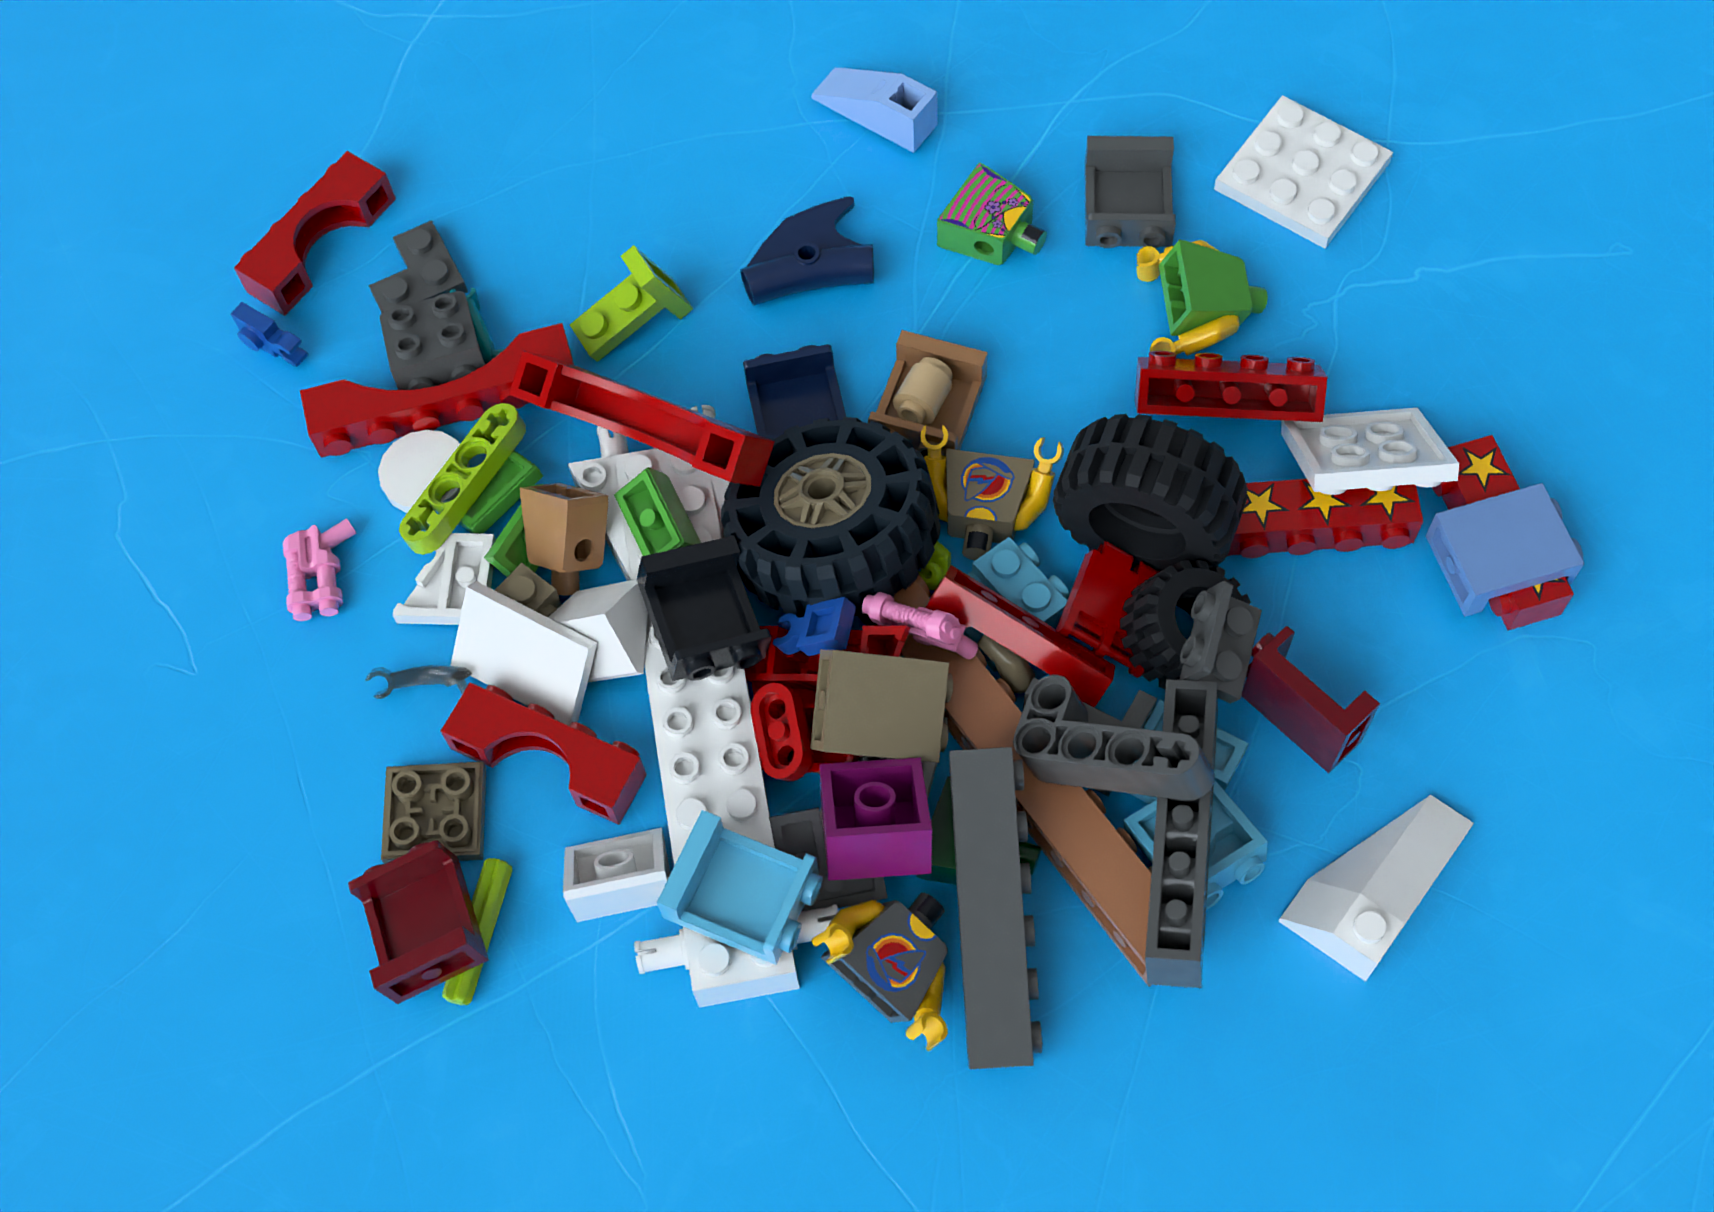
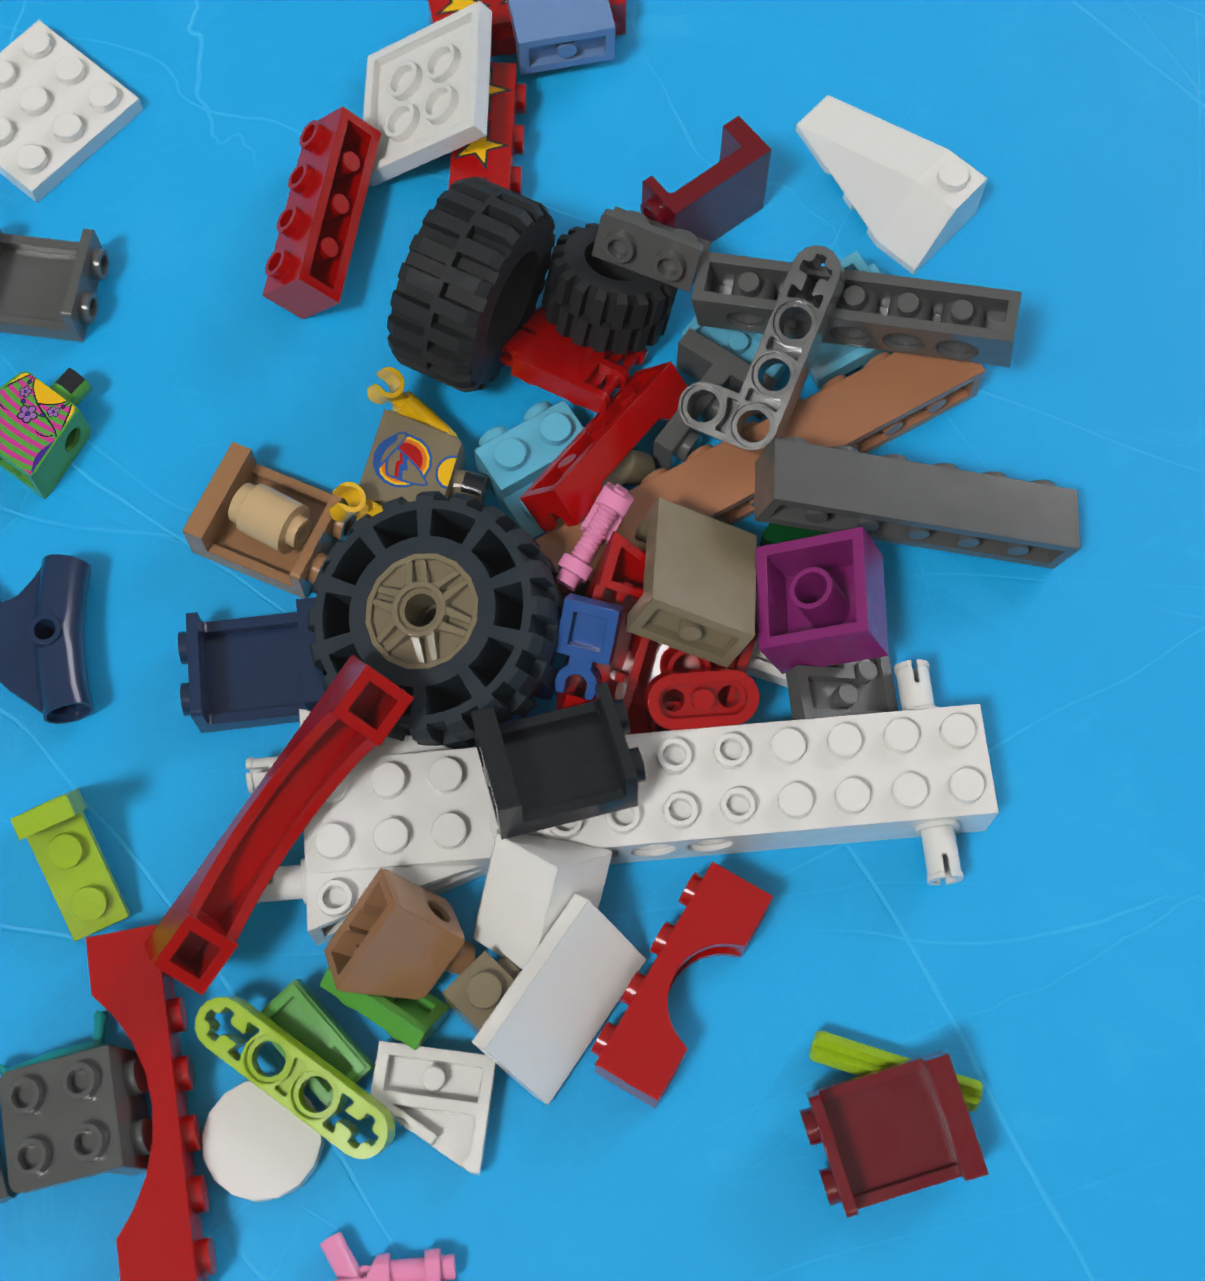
camera: 90 degrees left, 5 degrees up
clear smoke piece [365,665,472,699] -> none
dark tan tile [381,762,486,864] -> none
white slope [563,828,670,922] -> none
bright green slope [614,467,701,556] -> none
medium azure panel [657,810,823,965] -> none
torso [812,892,948,1051] -> none
bright green torso [1136,240,1268,356] -> none

